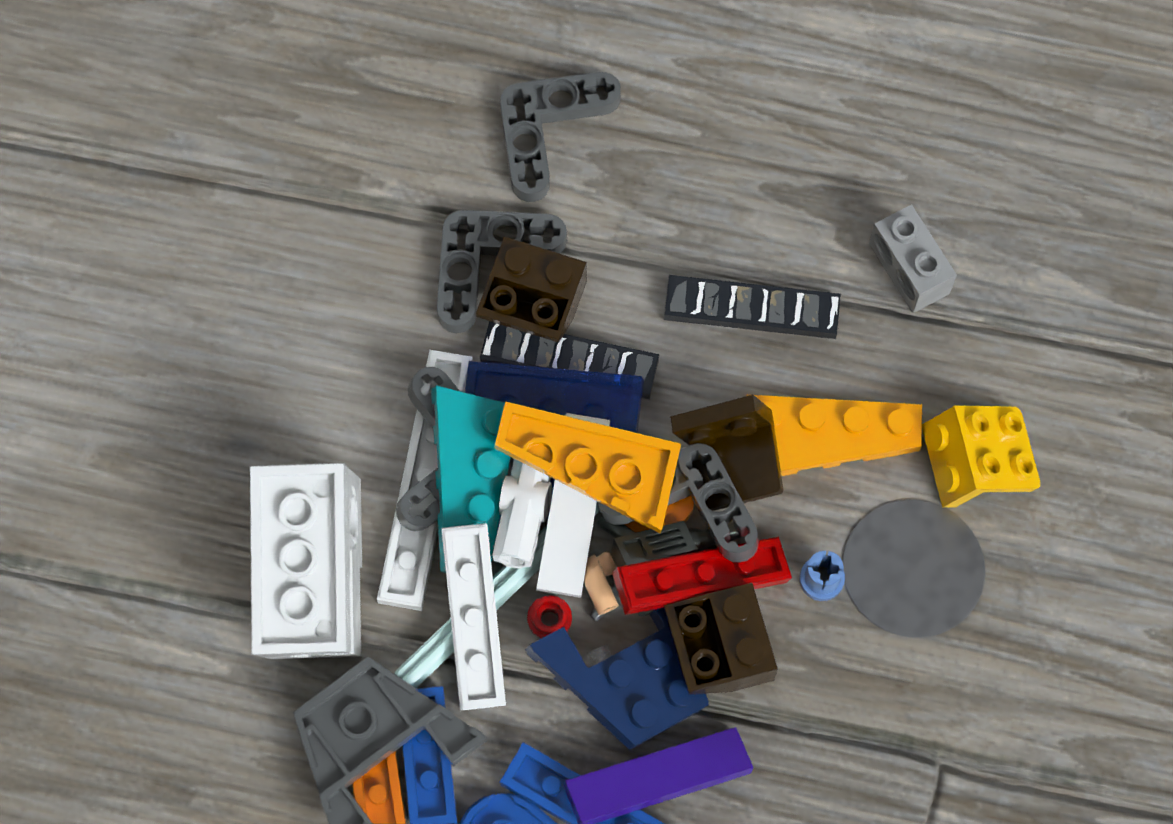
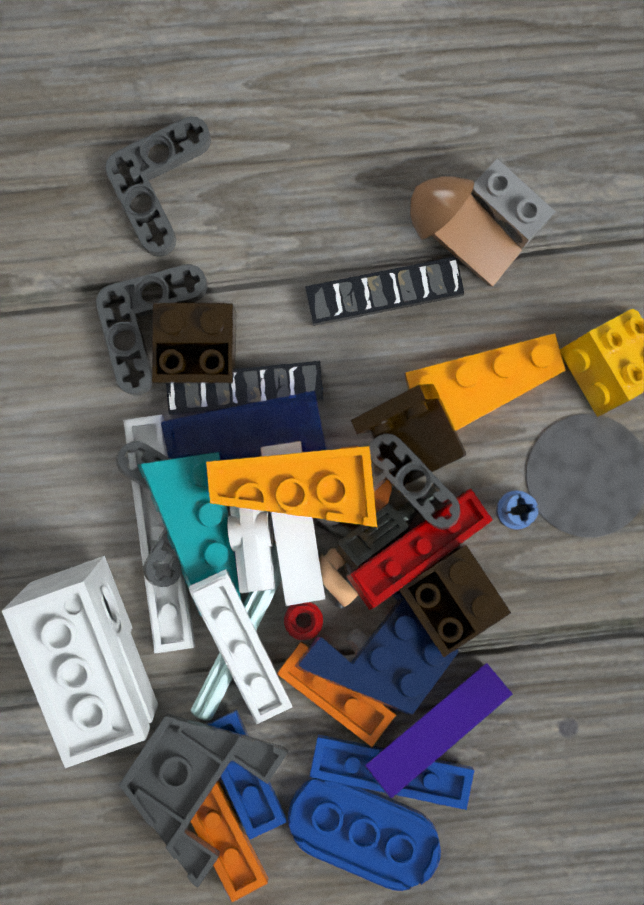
camera: 20 degrees left, 15 degrees up
none -> orange plate [277,641,396,747]
none -> medium nougat piece [410,176,522,287]

